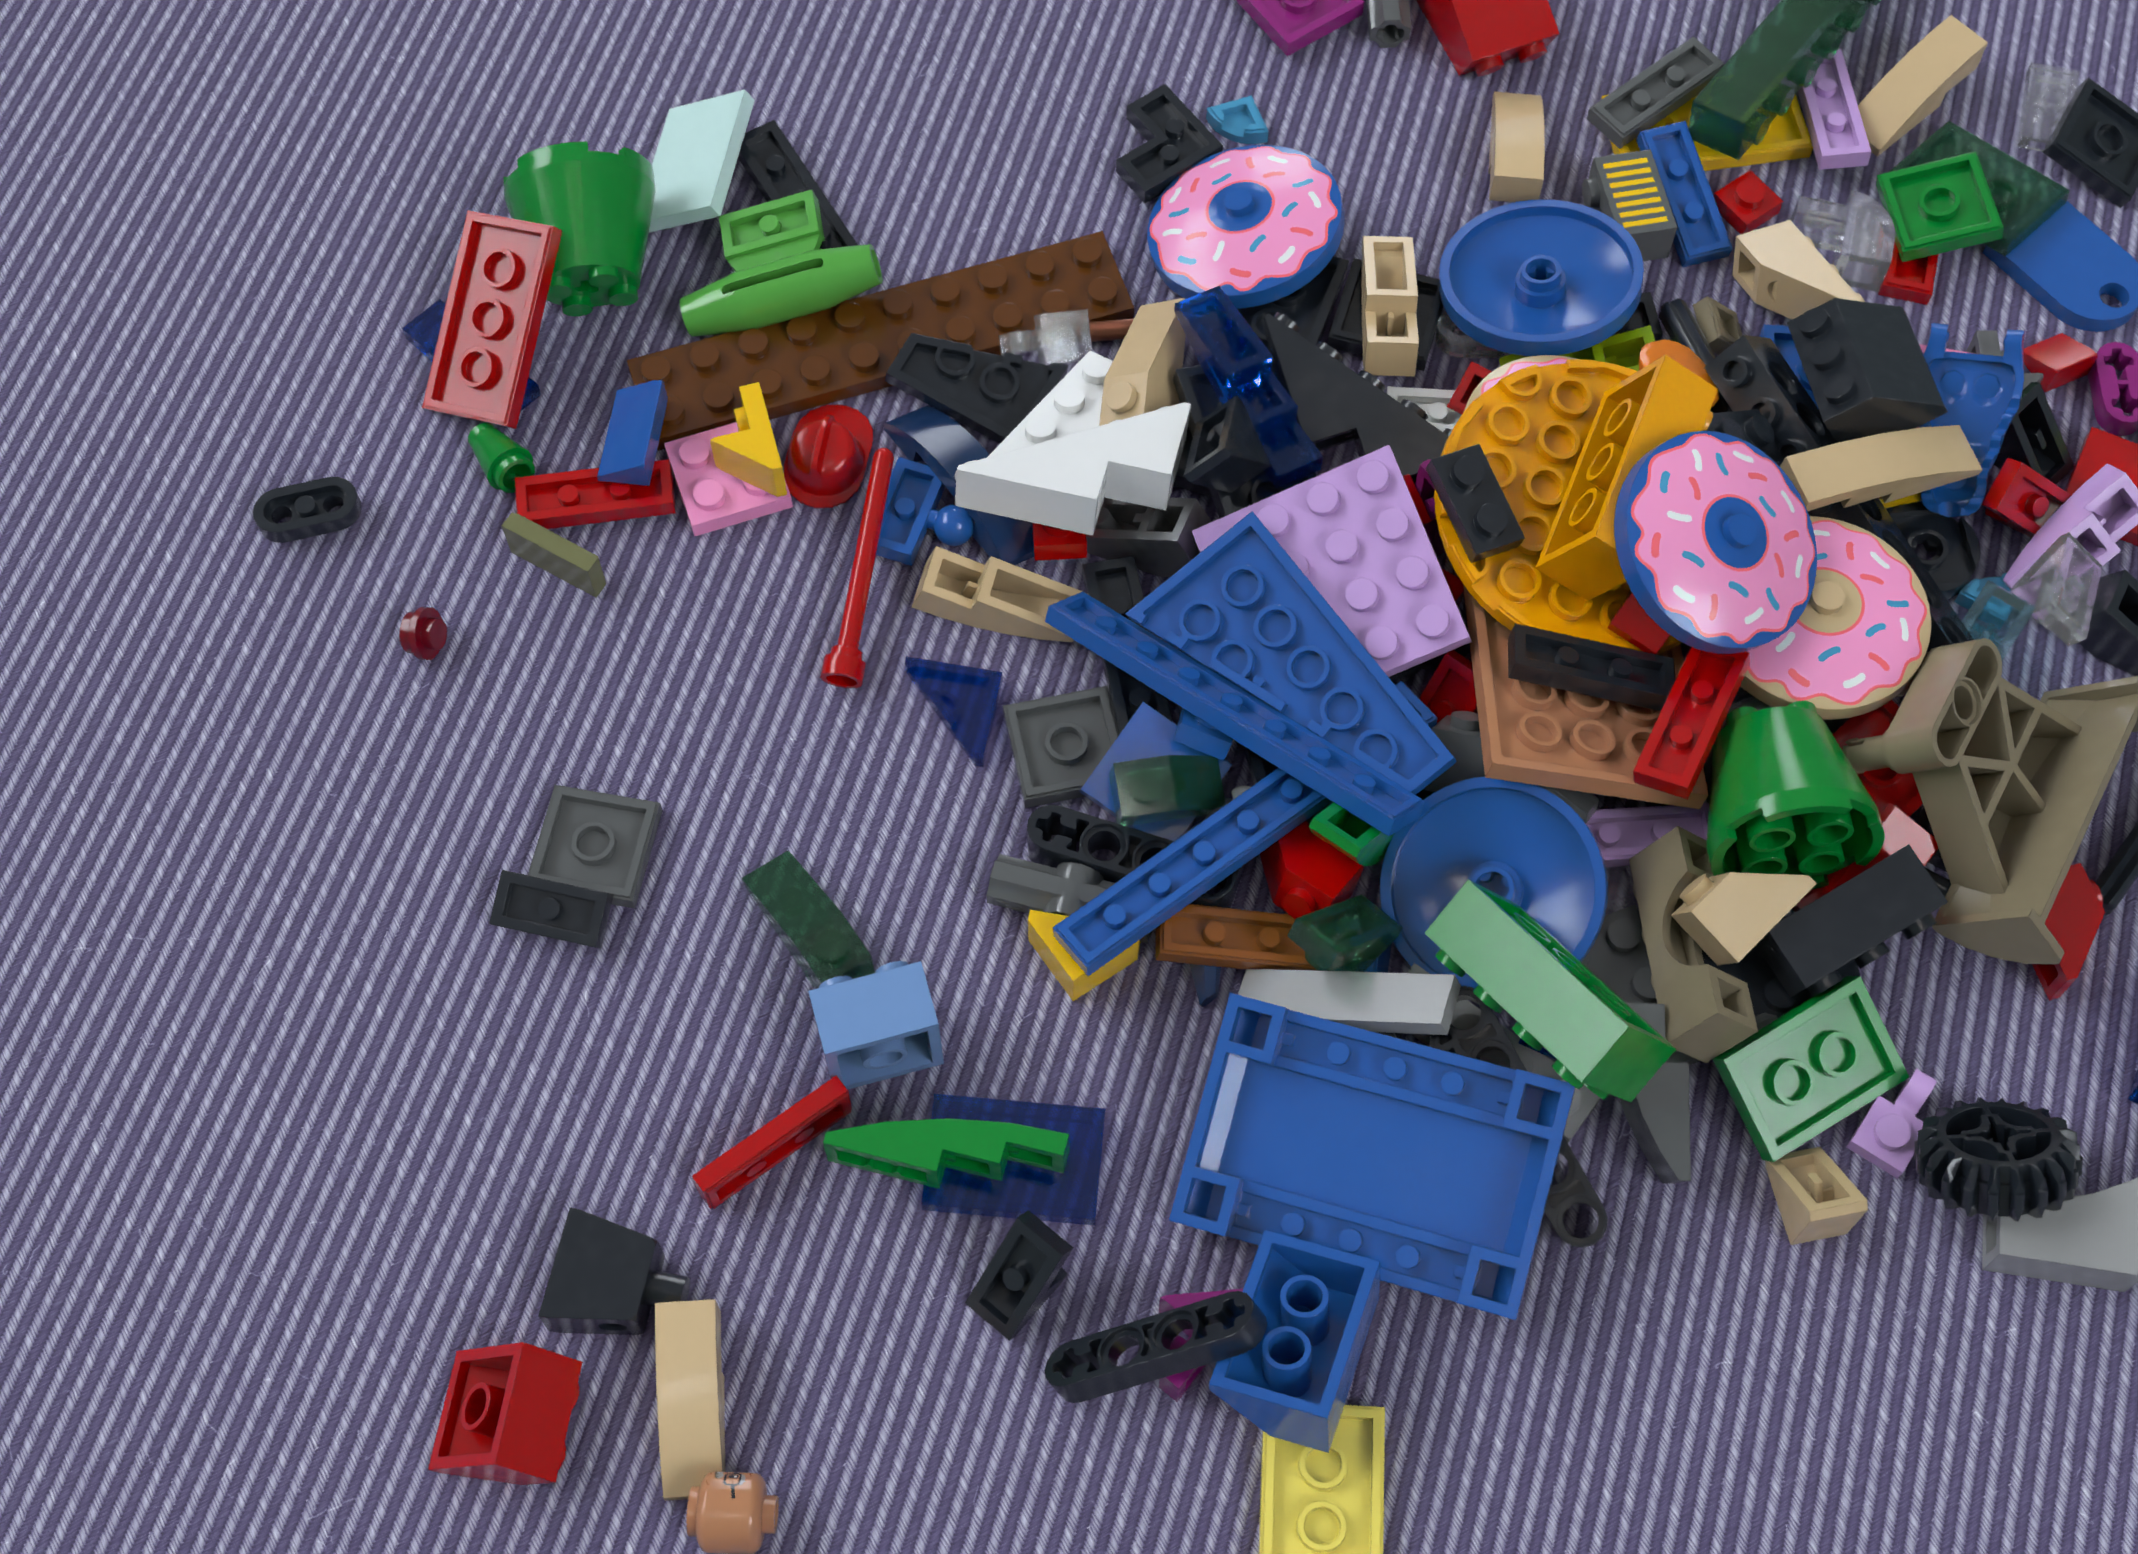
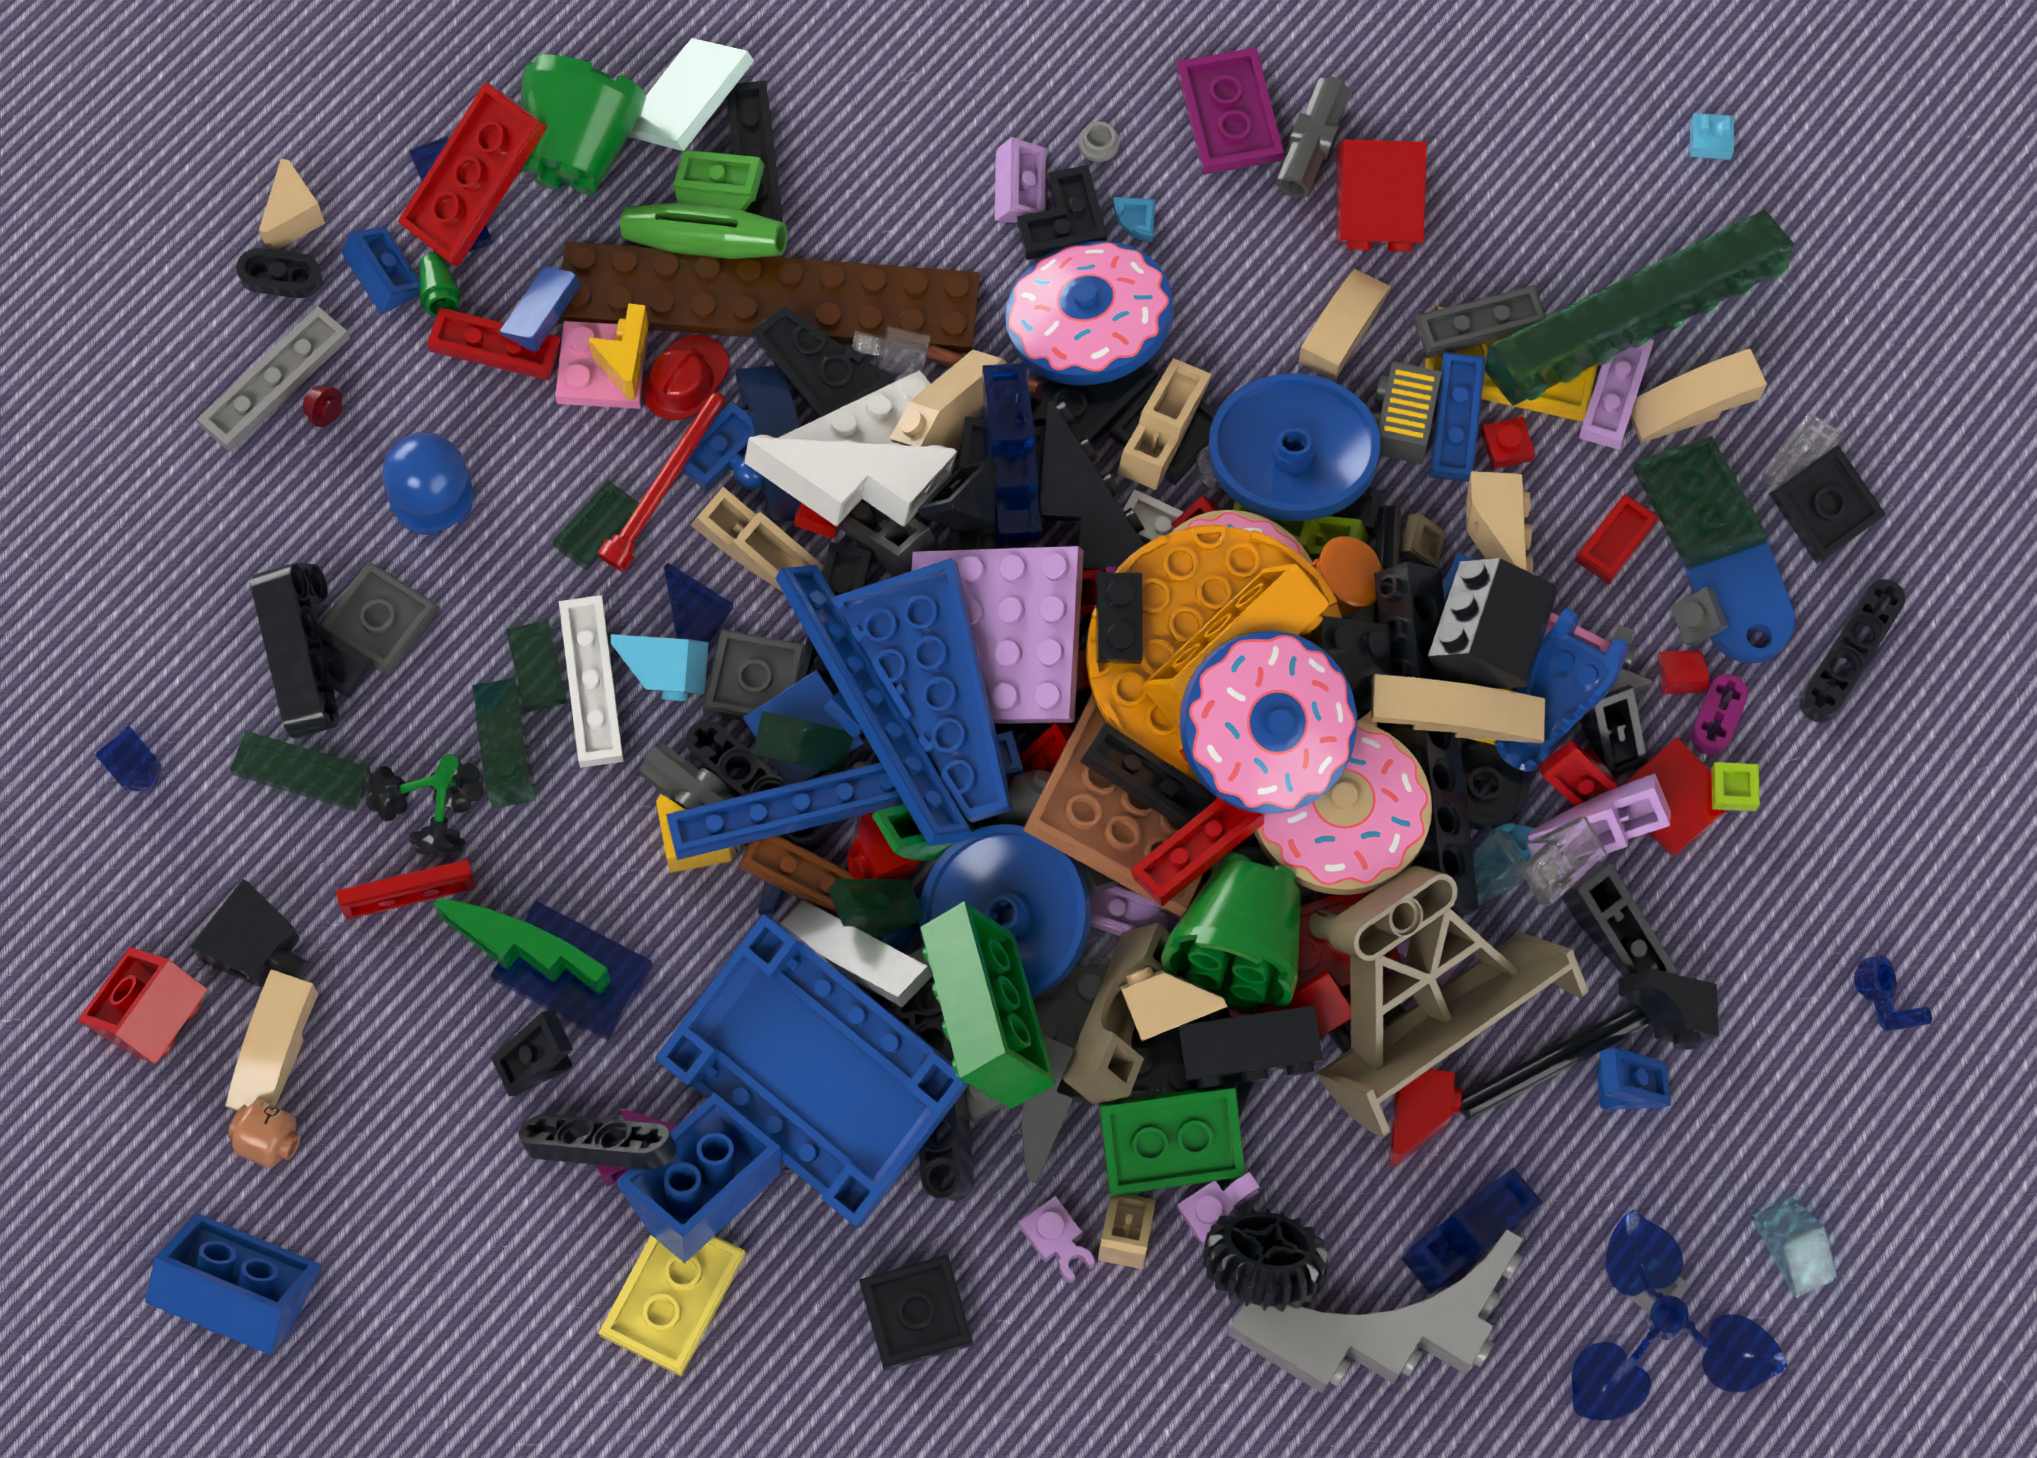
camera: 20 degrees right, 5 degrees up
olive tile [501,512,606,598] -> none
medium blue brick [808,961,944,1090] -> none
clear brick [1790,190,1895,292] -> none
green tile [1876,151,2004,262] -> none
none -> clear blue plate [95,726,162,792]
none -> light grey plate [197,306,350,452]
none -> clear green tile [230,730,371,812]
none -> black beam [251,563,339,739]
none -> tan slope [259,159,325,250]
none -> blue slope [342,226,420,314]
none -> black plant [364,754,484,857]
none -> blue tile [382,432,475,536]
none -> clear green tile [506,619,568,713]
none -> clear green tile [553,480,639,571]
none -> white plate [559,595,624,768]
none -> medium azure slope [610,634,709,702]
none -> black plate [859,1255,973,1371]
none -> lavender slope [995,137,1046,223]
none -> lavender plate [1018,1196,1095,1284]
none -> light grey plate [1078,121,1119,162]
none -> dark grey plate [1670,587,1729,646]

